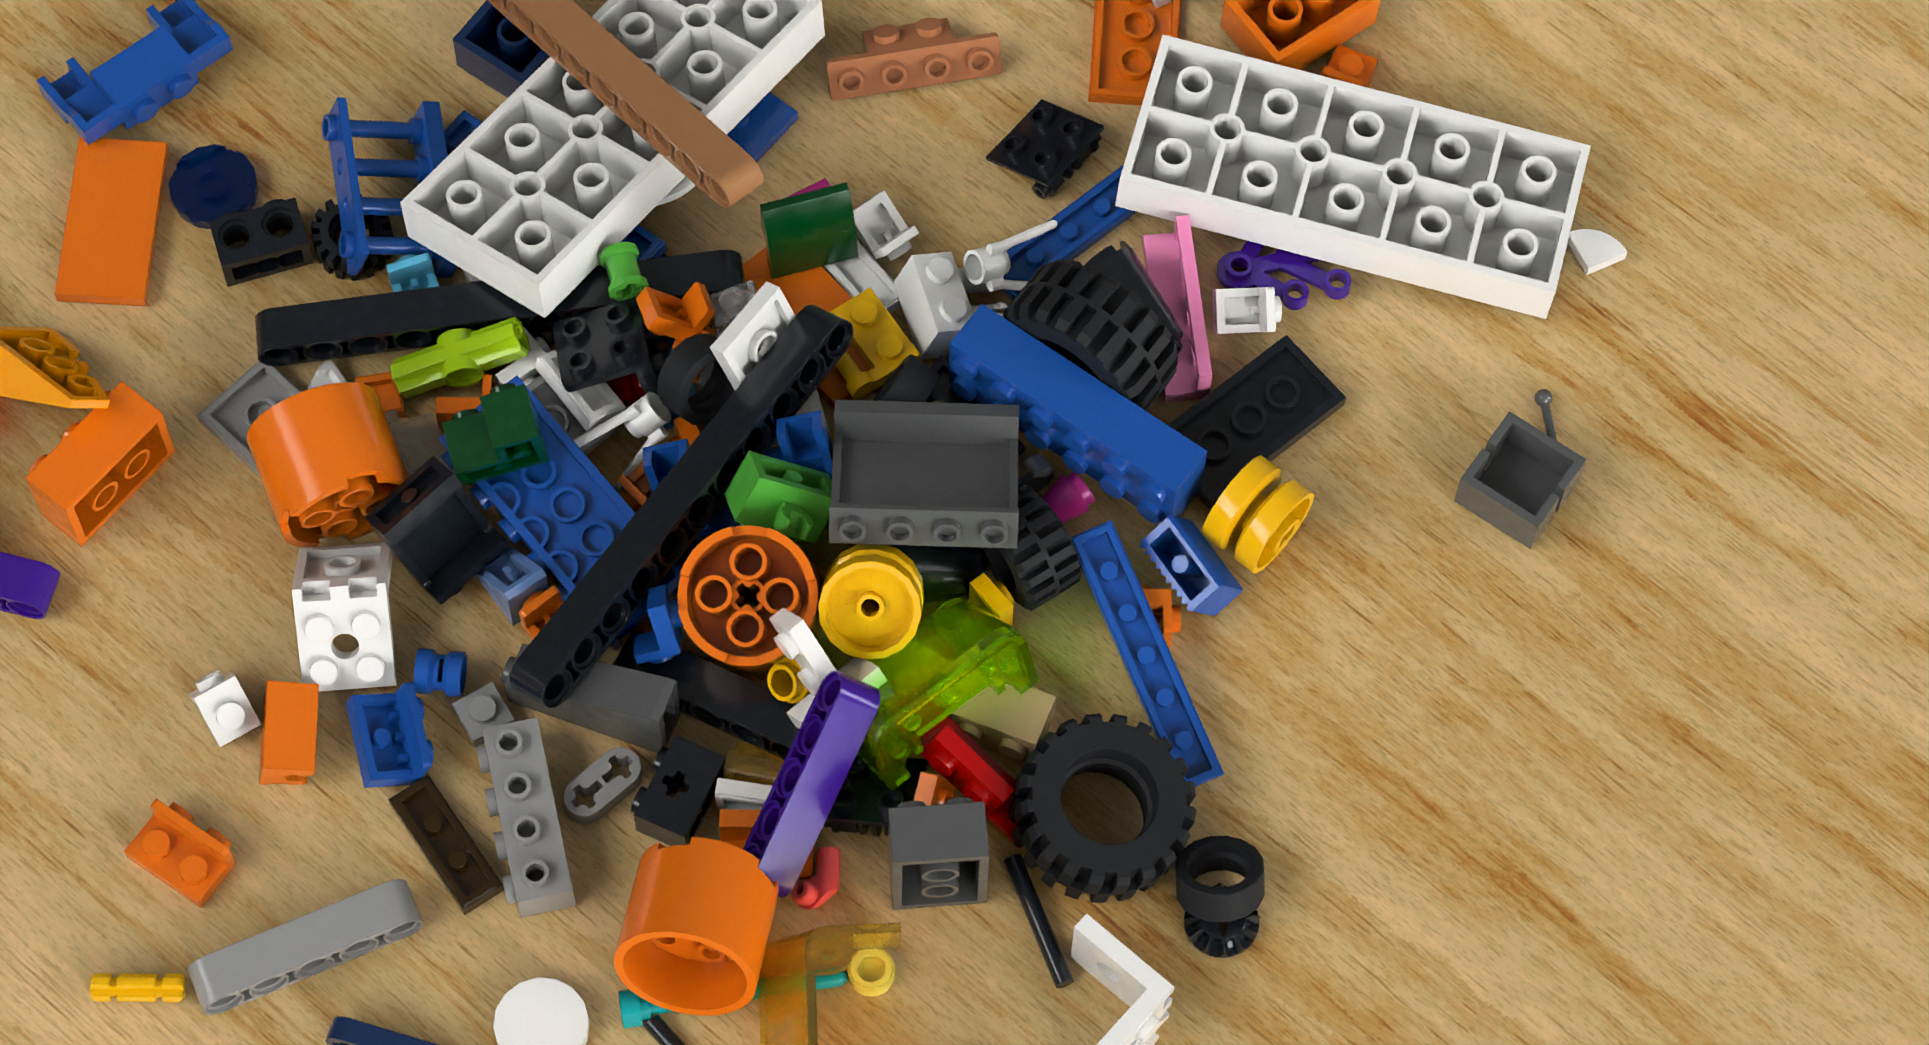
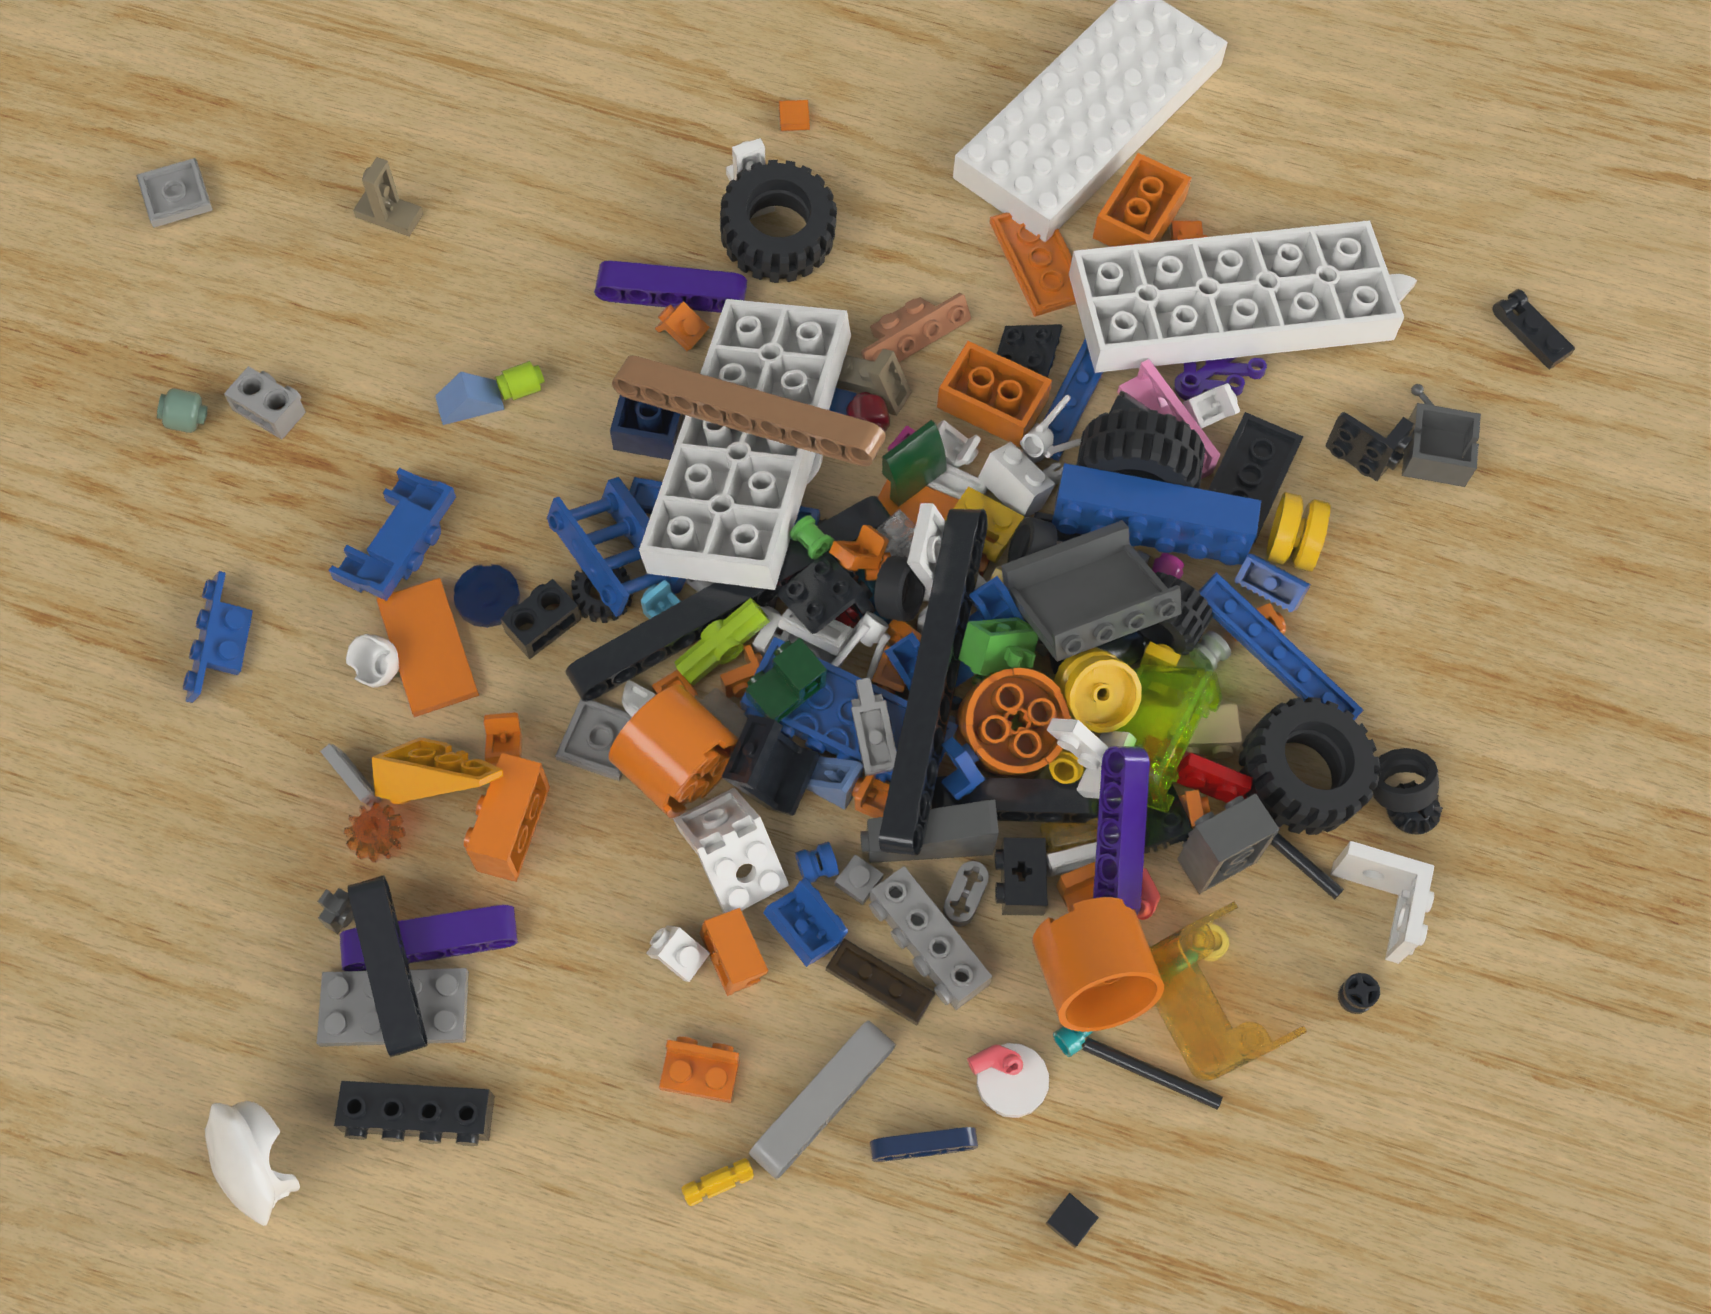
camera: 25 degrees left, 0 degrees up
none -> white hair [346,634,399,688]
none -> orange bracket [484,712,522,764]
none -> dark tan bracket [836,349,912,416]
none -> dark red head [846,392,890,432]
none -> light grey hinge [851,677,897,776]
none -> orange brick [937,341,1052,448]
none -> coral arm [967,1044,1023,1075]
none -> light grey wheel [1189,631,1231,673]
none -> black bracket [1326,412,1414,481]
none -> black plate [1492,289,1575,370]

